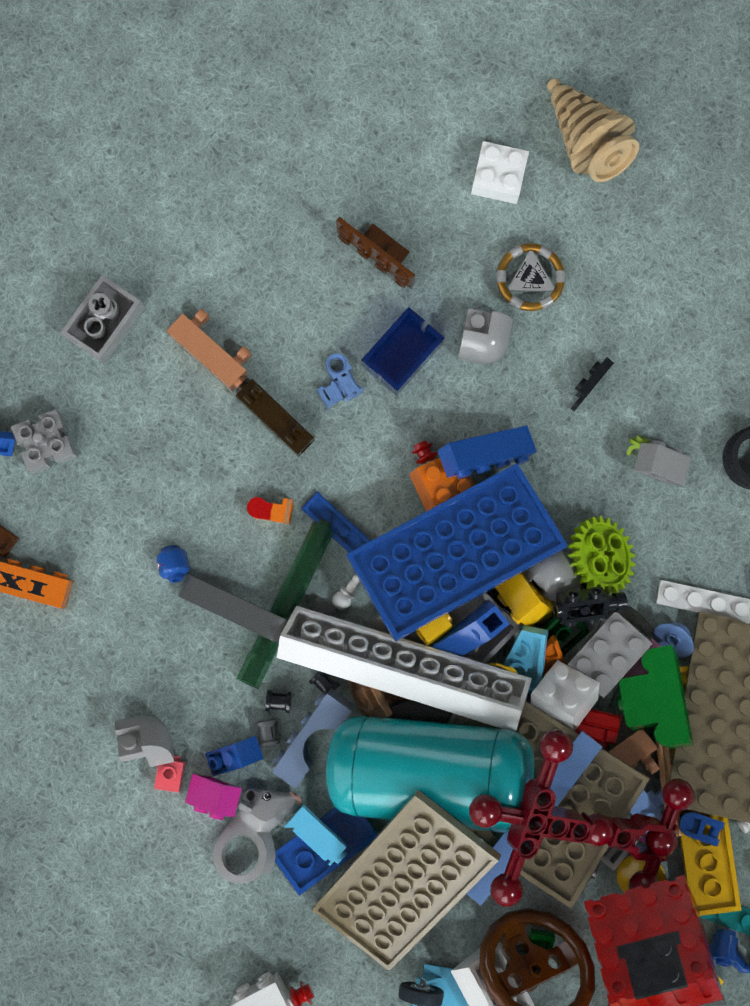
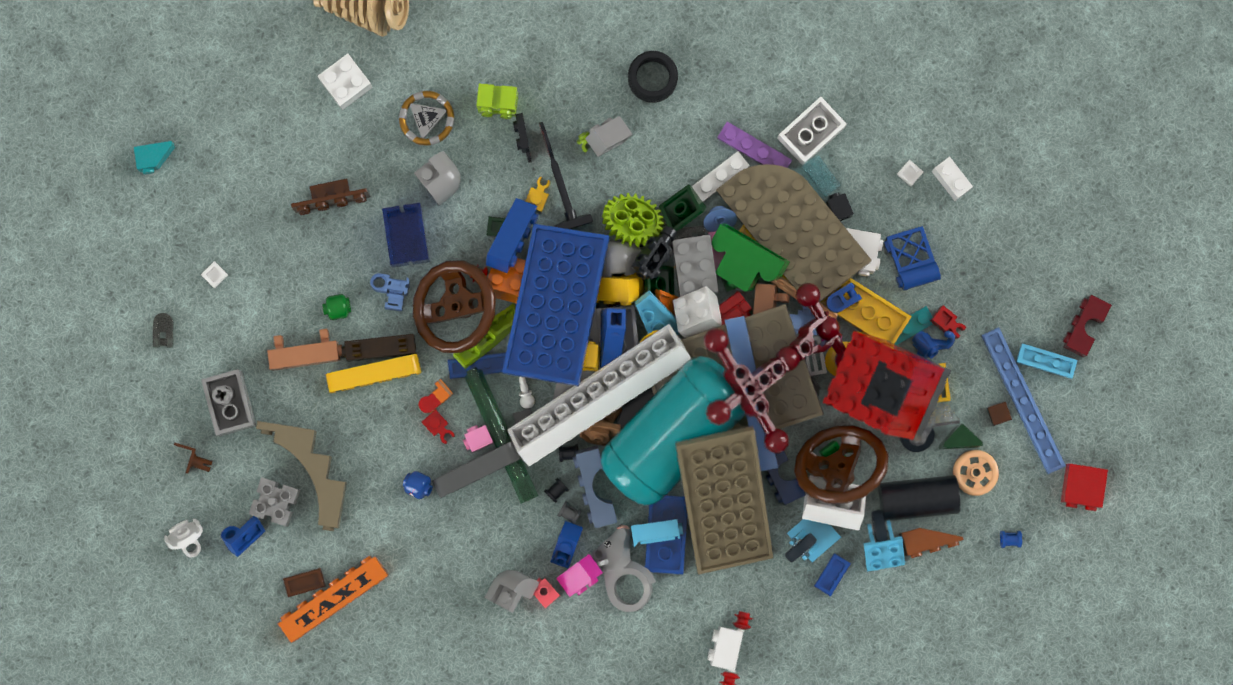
camera: 50 degrees left, 0 degrees up
none -> teal slope [134,141,175,174]
none -> clear smoke plate [153,313,174,348]
none -> reddish brown bracket [174,442,213,474]
none -> white tile [201,261,228,288]
none -> dark tan arch [256,421,347,531]
none -> green head [322,294,351,320]
none -> yellow beam [325,354,421,393]
none -> reddish brown piece [413,260,496,353]
none -> red plate [422,409,455,444]
none -> lime slope [453,304,516,369]
none -> bright pink brick [463,425,494,453]
none -> lime brick [476,83,518,119]
none -> dark green tile [486,216,505,237]
none -> yellow plate [526,177,550,213]
none -> black piece [539,122,593,229]
none -> dark green slope [659,184,707,232]
none -> dark blue arch [766,451,806,505]

